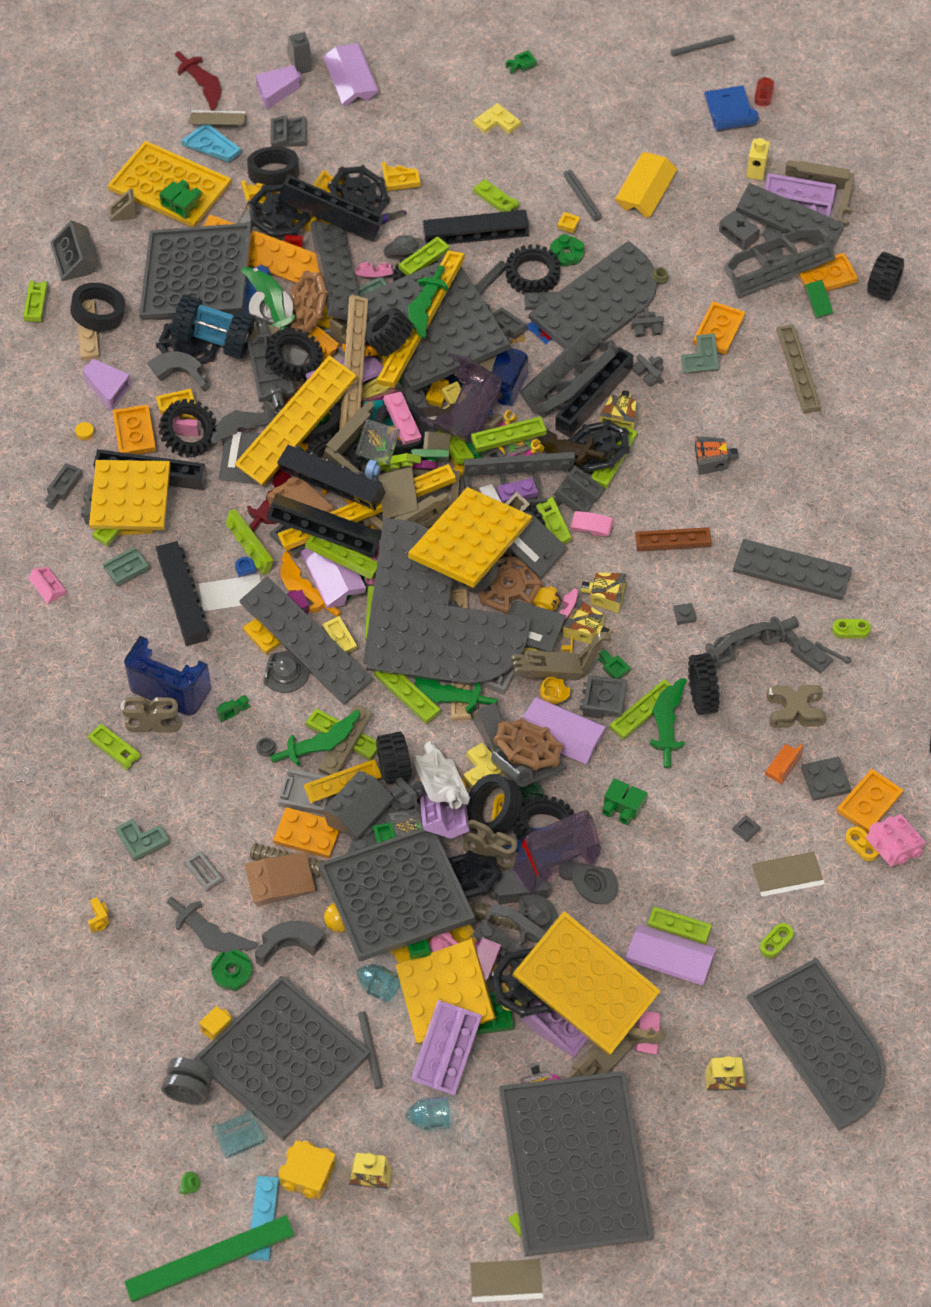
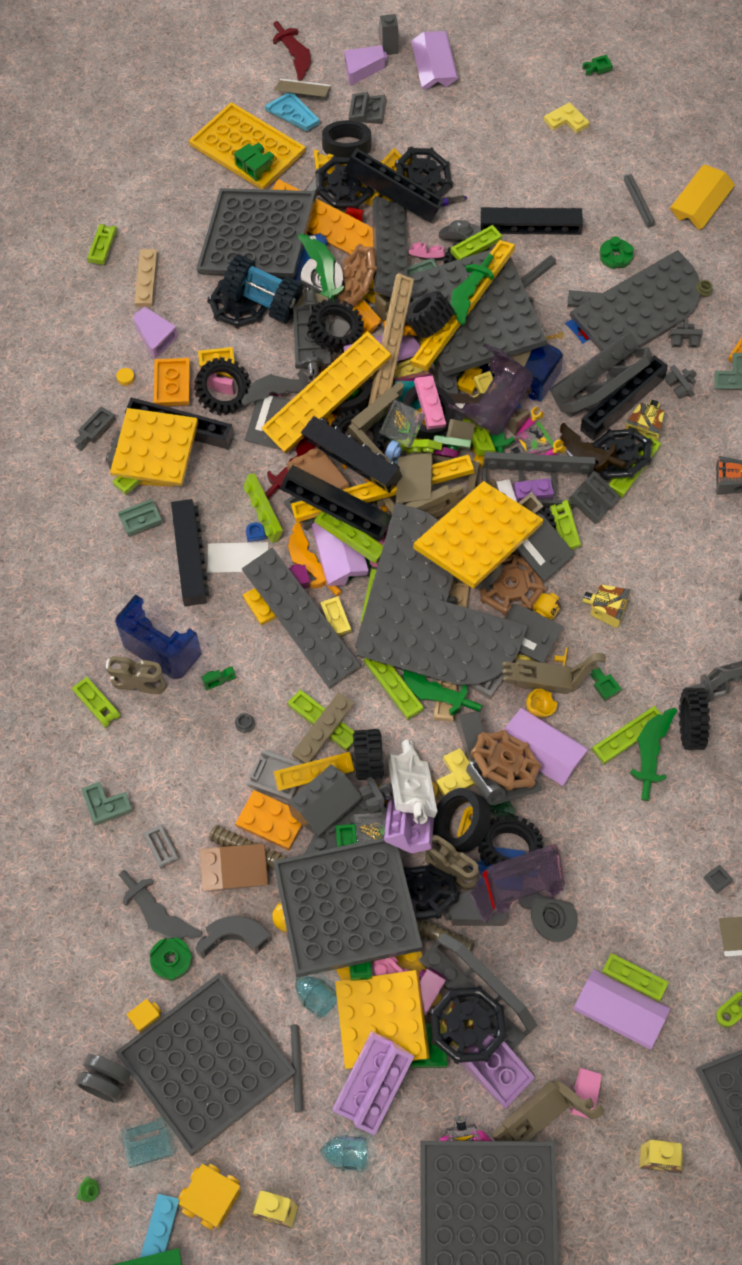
camera: 10 degrees right, 5 degrees up
bright pink slope [29,567,67,603] -> none
dark grey slope [50,220,99,281] -> none
black tyre [70,282,125,331] -> none
yellow bracket [88,897,110,933] -> none
dark tan slope [109,188,137,221] -> none
dark grey arch [147,351,210,391] -> none
dark grey hat [264,651,309,693] -> none
green sword [270,710,360,766] -> none
yellow wing [381,162,421,191] -> none
lime plate [471,416,547,453] -> none
lime plate [473,179,520,212] -> none
dark grey plate [492,307,527,341] -> none
black tyre [506,244,560,295] -> none
yellow plate [512,911,661,1055] -> none
dark grey hat [519,894,558,942] -> none
yellow plate [557,212,580,234] -> none
bright pink slope [559,588,578,630] -> none
torso [563,600,611,644] -> none
bright pink slope [570,511,614,536] -> none
dark grey plate [580,675,627,718] -> none
green hips [602,778,647,825] -> none
dark orange plate [635,527,712,551] -> none
dark grey plate [673,603,696,625] -> none

